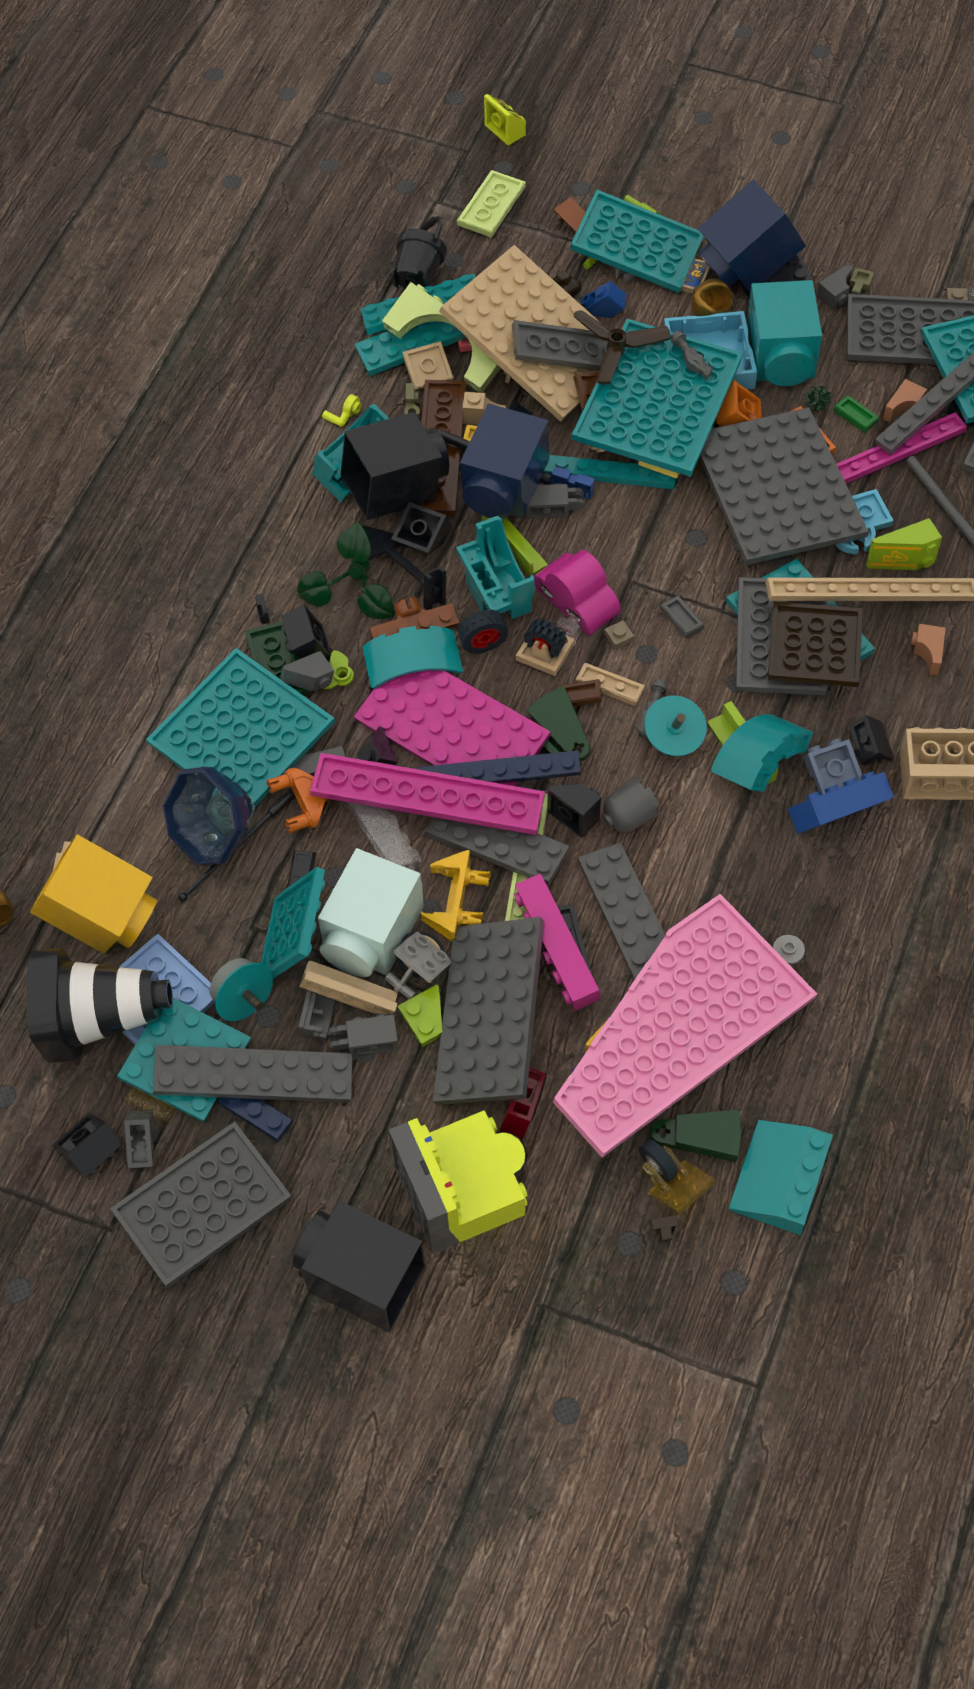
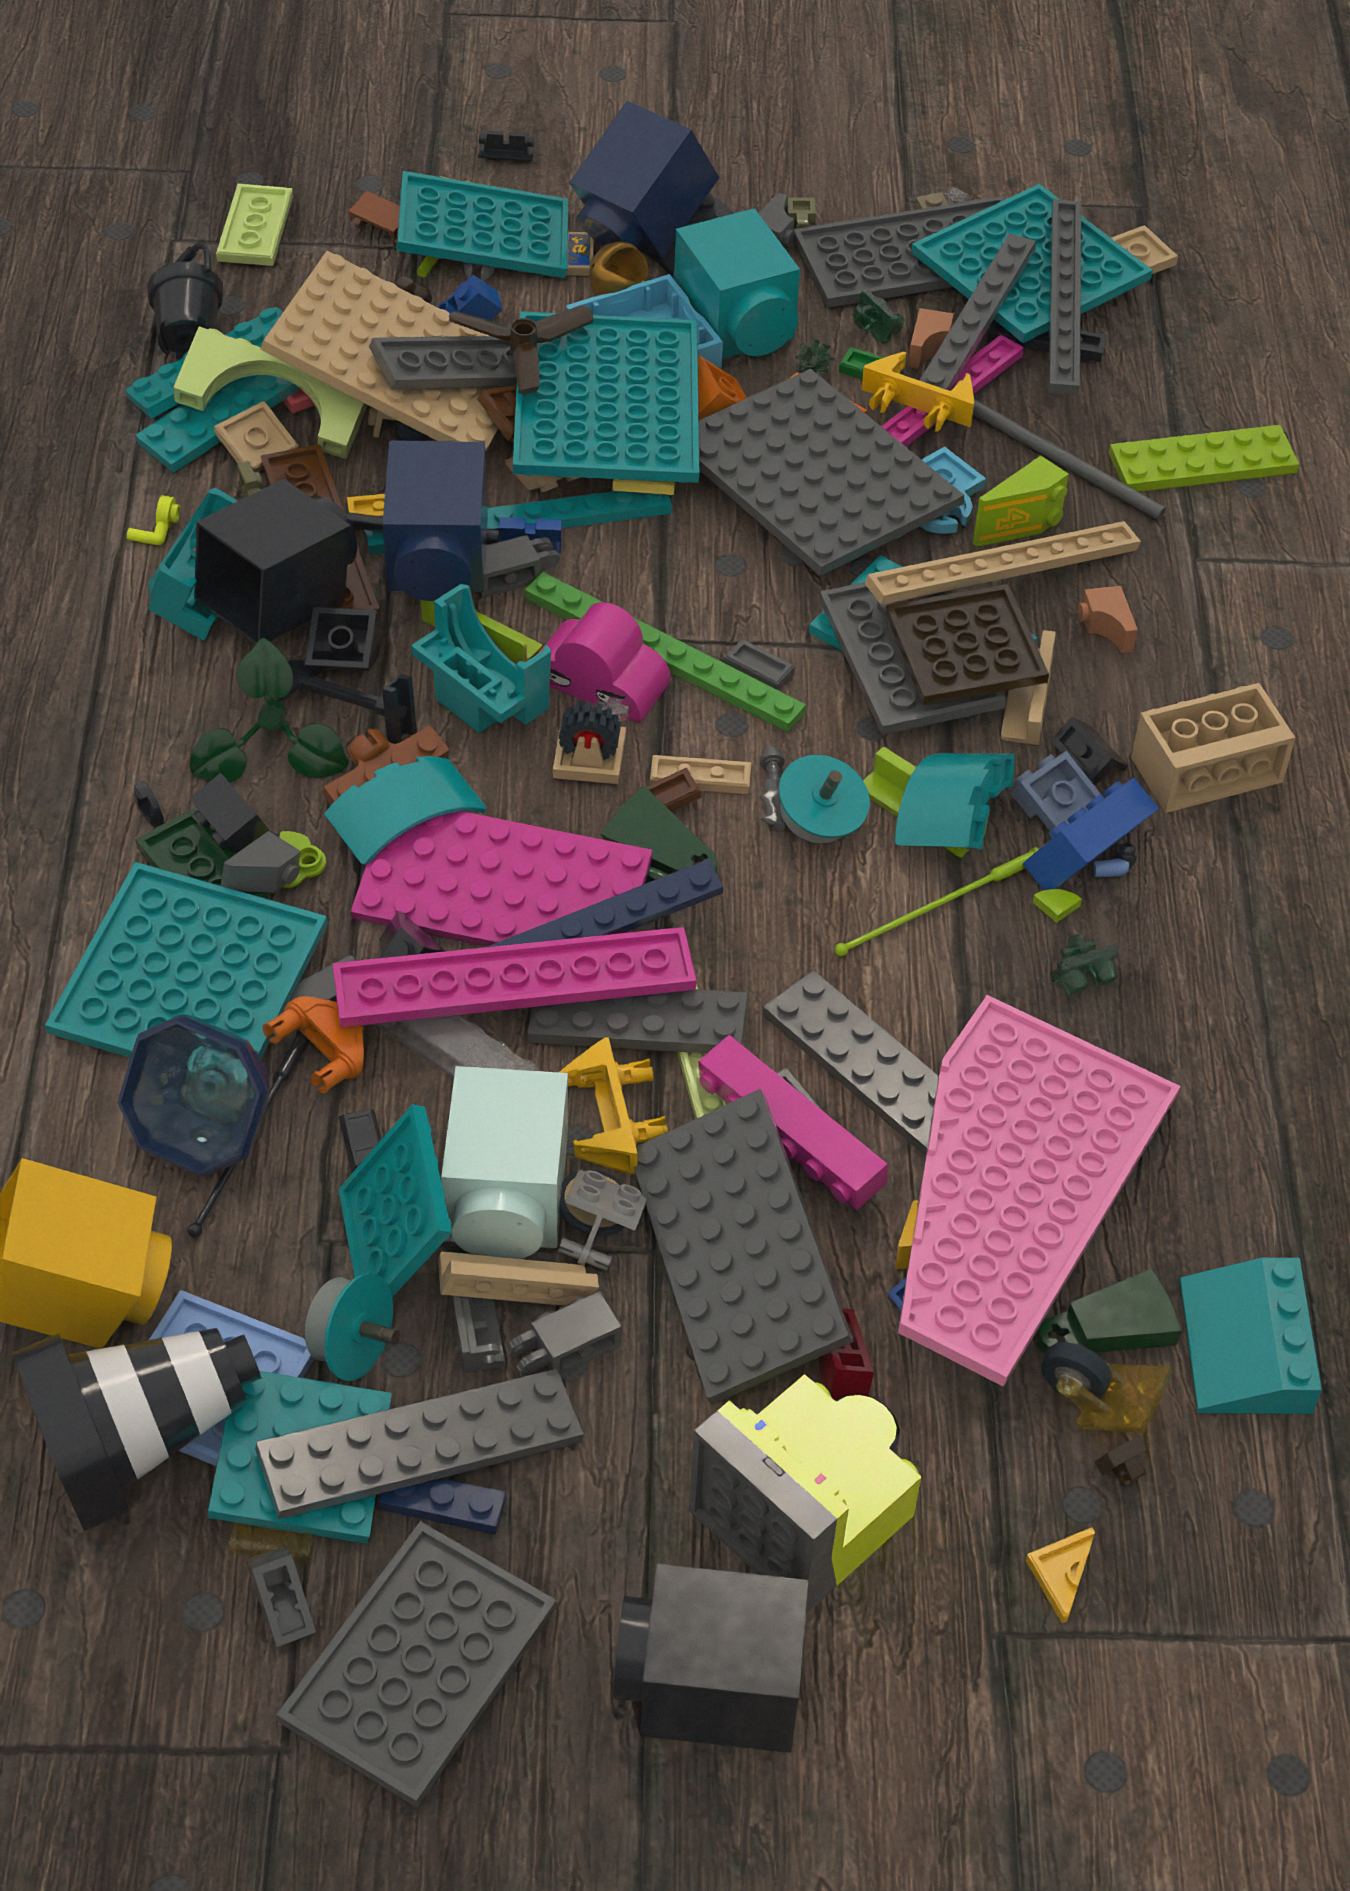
camera: 25 degrees left, 10 degrees down
black slope [52,1113,123,1178] -> none
lime wing [397,984,443,1047] -> none
black wheel [457,609,509,654] -> none
tan arch [463,392,506,425] -> none
neon yellow slope [484,94,526,146] -> none
black slope [547,784,601,838] -> none
dark grey cylinder [602,776,661,833] -> none
dark tan plate [604,621,634,650] -> none
dark grey piece [671,331,714,380] -> none
light grey piece [773,935,805,965] -> none
none -> black hinge [478,130,535,162]
none -> bright green plate [525,572,806,732]
none -> lime piece [834,847,1039,957]
none -> clear green hips [852,290,905,343]
none -> yellow hose [861,352,974,432]
none -> tan panel [1001,630,1056,745]
none -> yellow tile [1026,1527,1095,1623]
none -> lime tile [1032,889,1082,923]
none -> clear green hips [1050,934,1119,995]
none -> medium blue arm [1093,843,1137,878]

